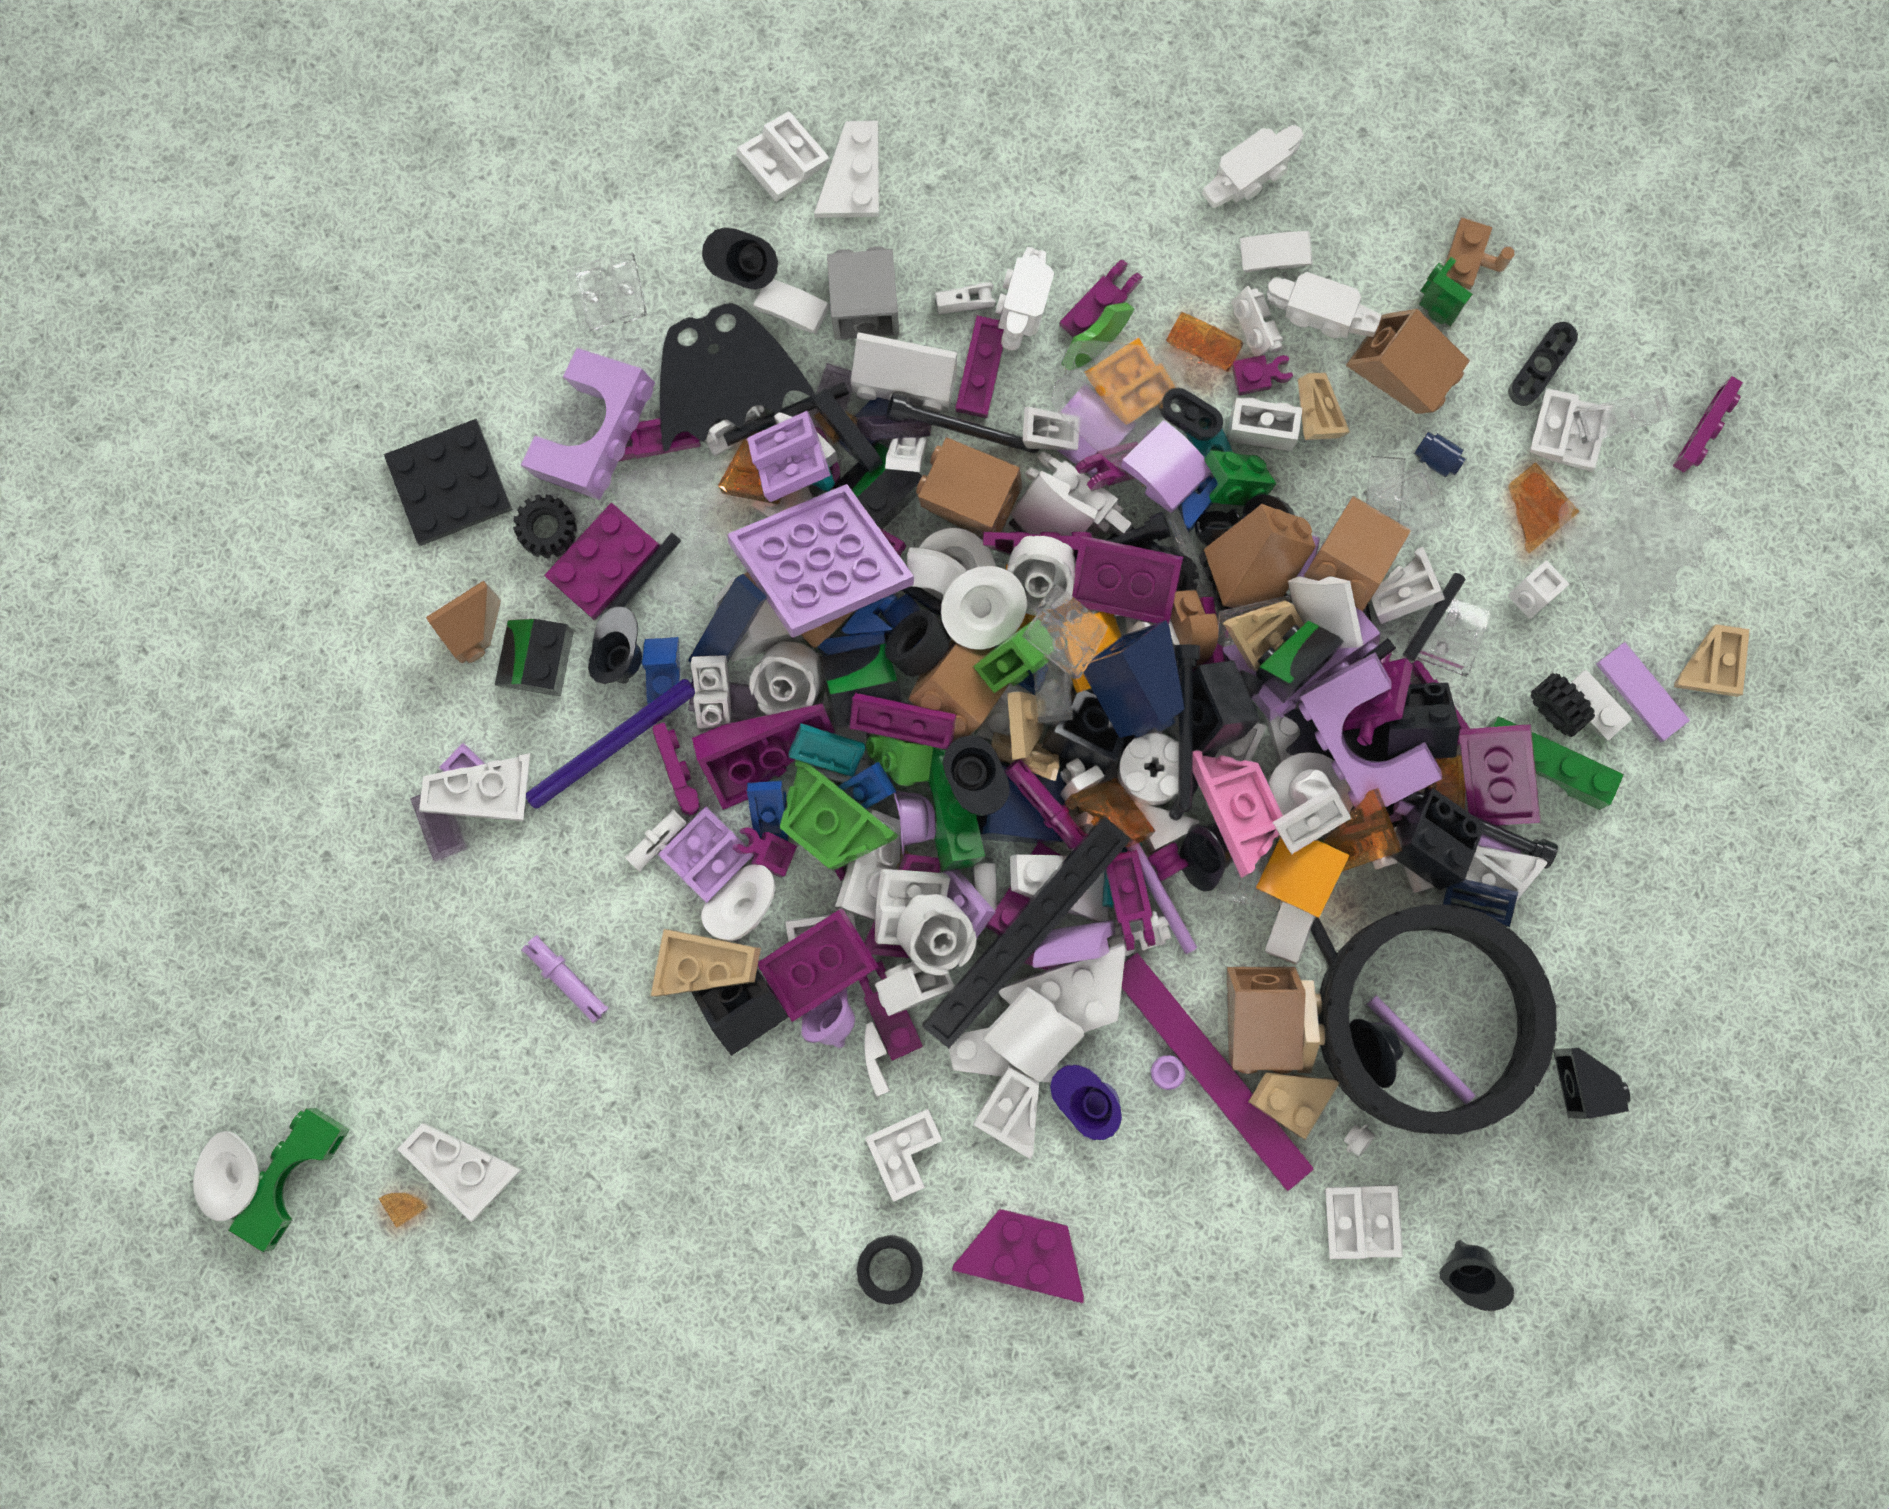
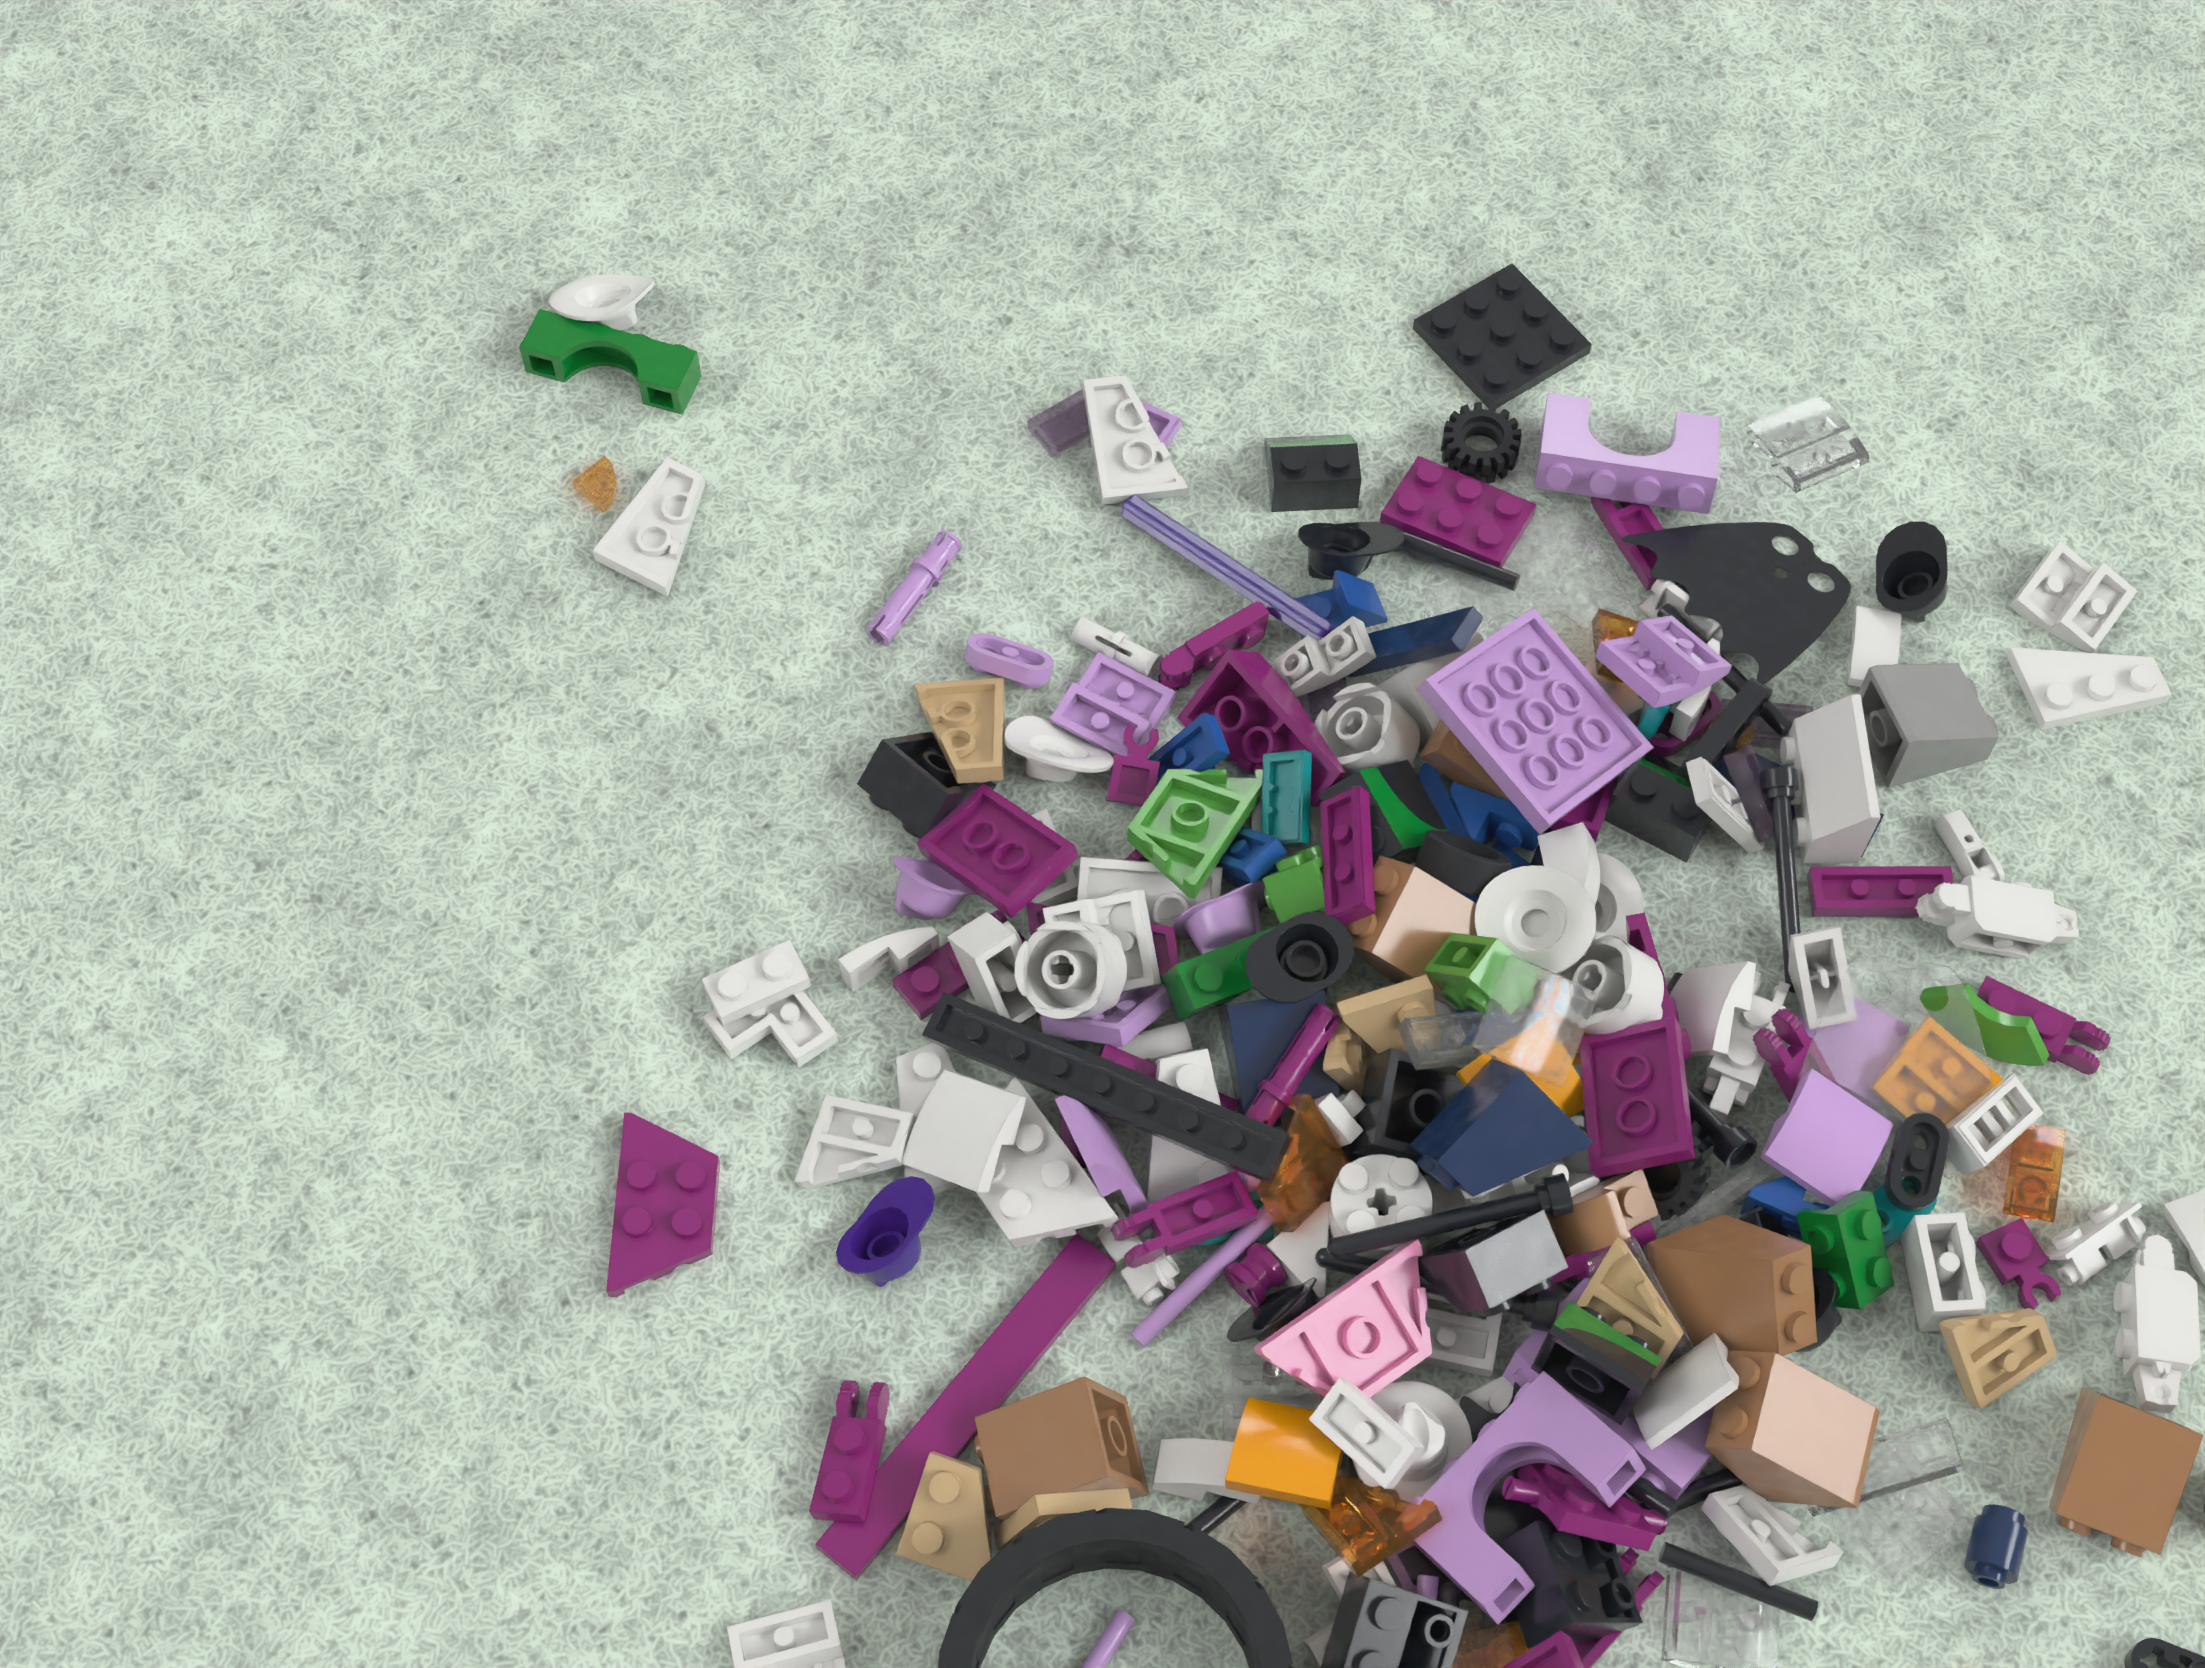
camera: 75 degrees right, 20 degrees down
medium nougat slope [426,581,501,664] -> none
black tyre [856,1235,923,1305] -> none
medium nougat slope [916,437,1022,540] -> none
lavender tile [1150,1055,1186,1090] -> none
white plate [1344,1124,1375,1157] -> none
black piece [1349,1018,1404,1088] -> none
none -> white plate [702,940,811,1026]
none -> magenta hinge [809,1380,890,1523]
none -> lavender plate [964,633,1054,689]
none -> white slope [1946,1074,2044,1174]

